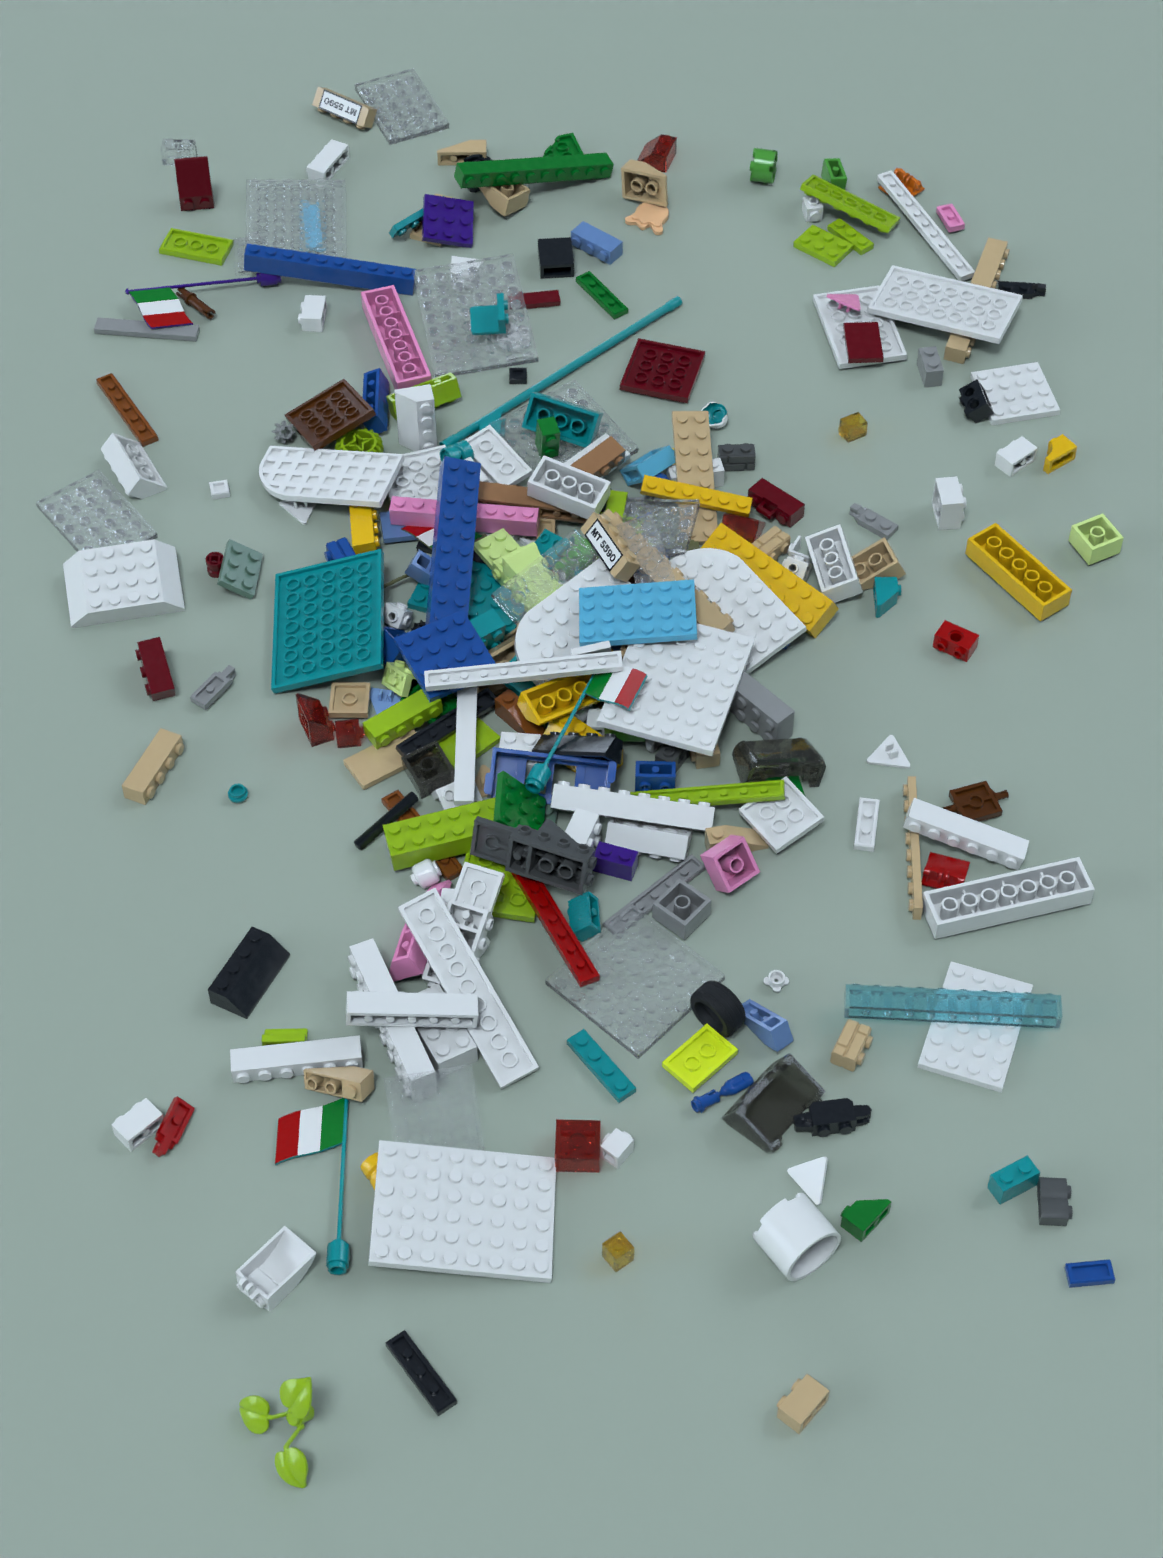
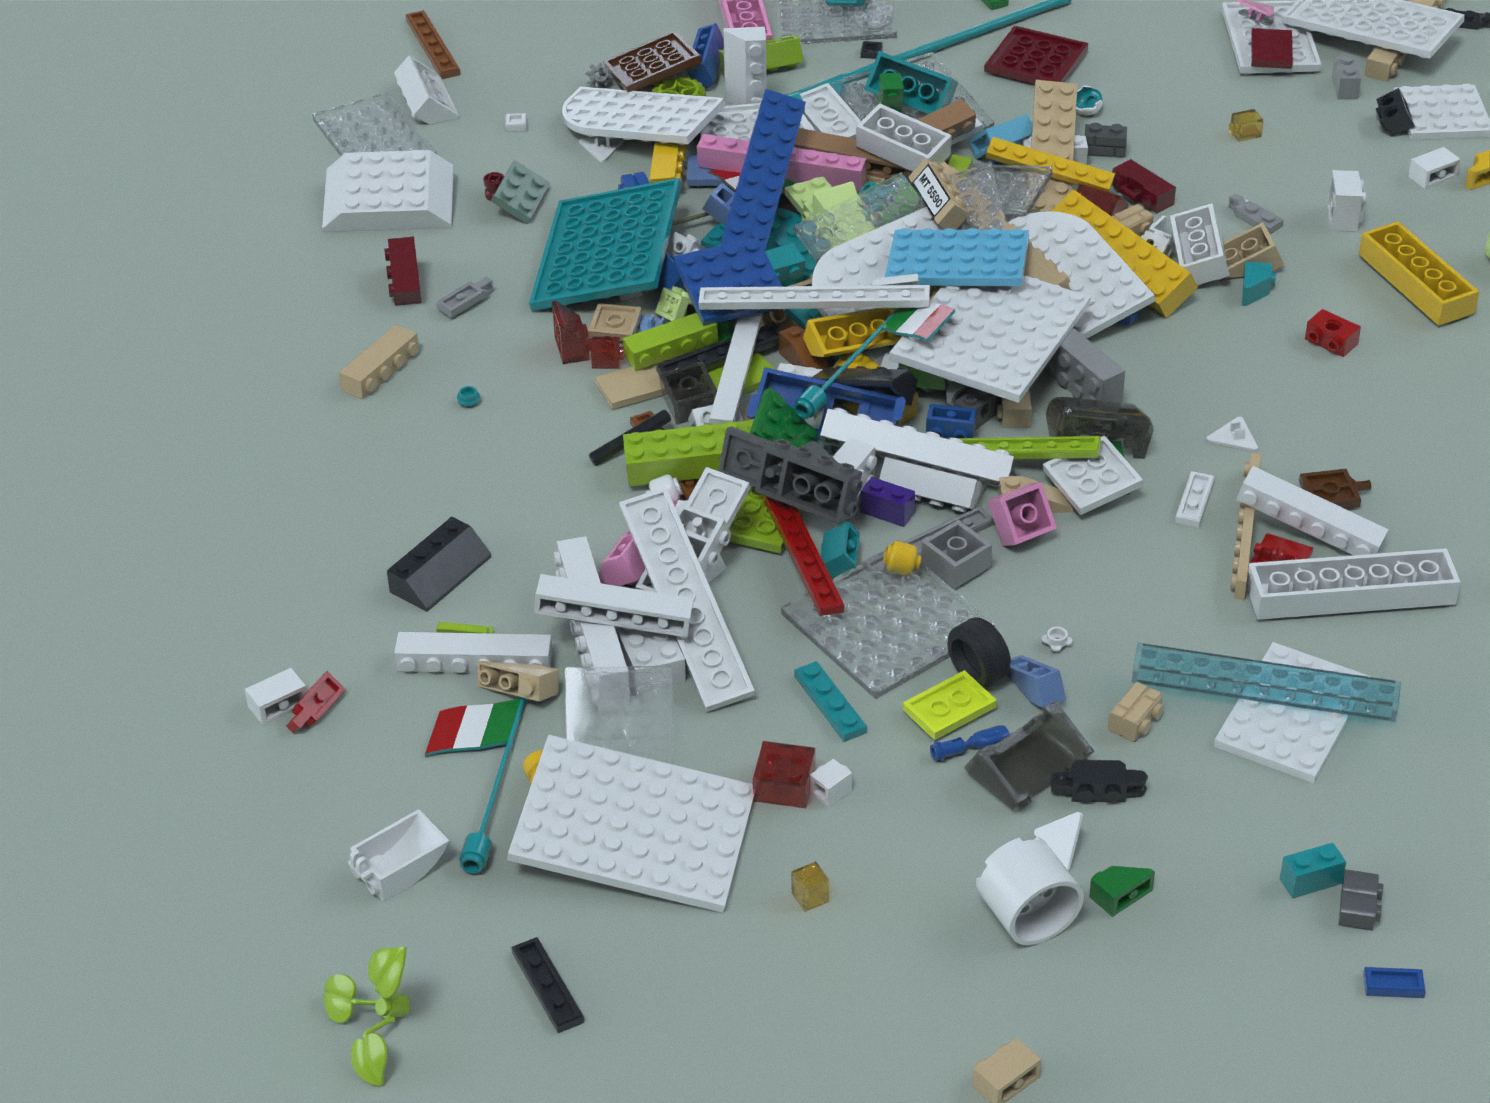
camera: 10 degrees right, 10 degrees down
none -> yellow head [883,540,921,576]

